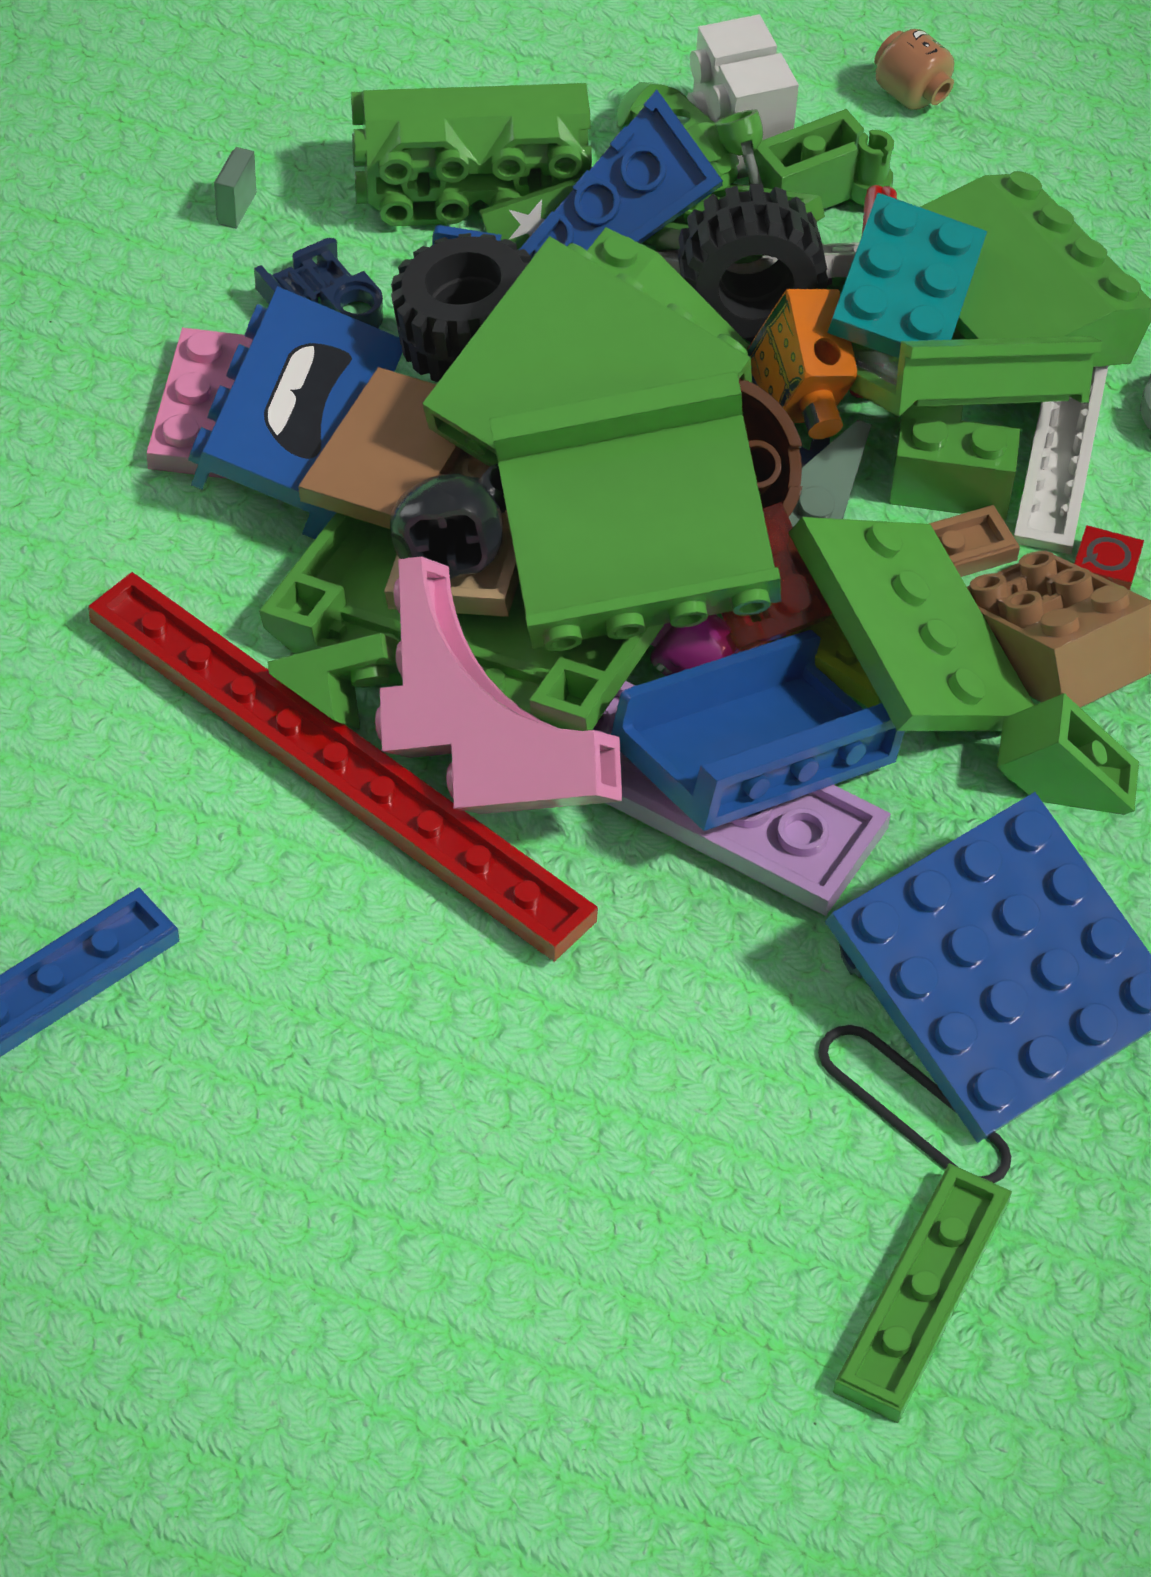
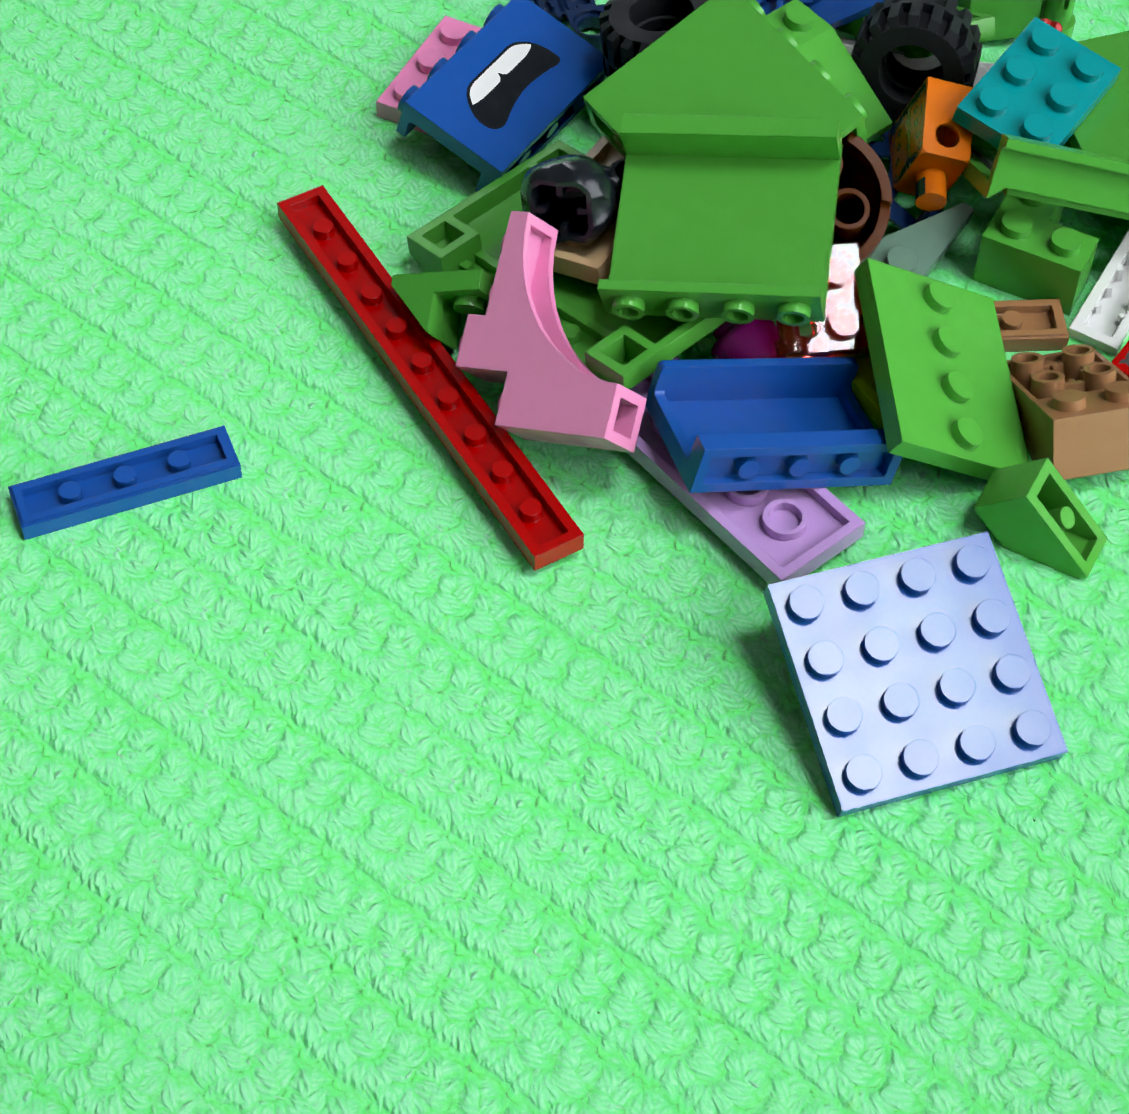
camera: 20 degrees right, 0 degrees up
medium nougat tile [298,367,464,529] -> none
black piece [818,1025,1012,1183] -> none
bright green tile [833,1163,1012,1423] -> none

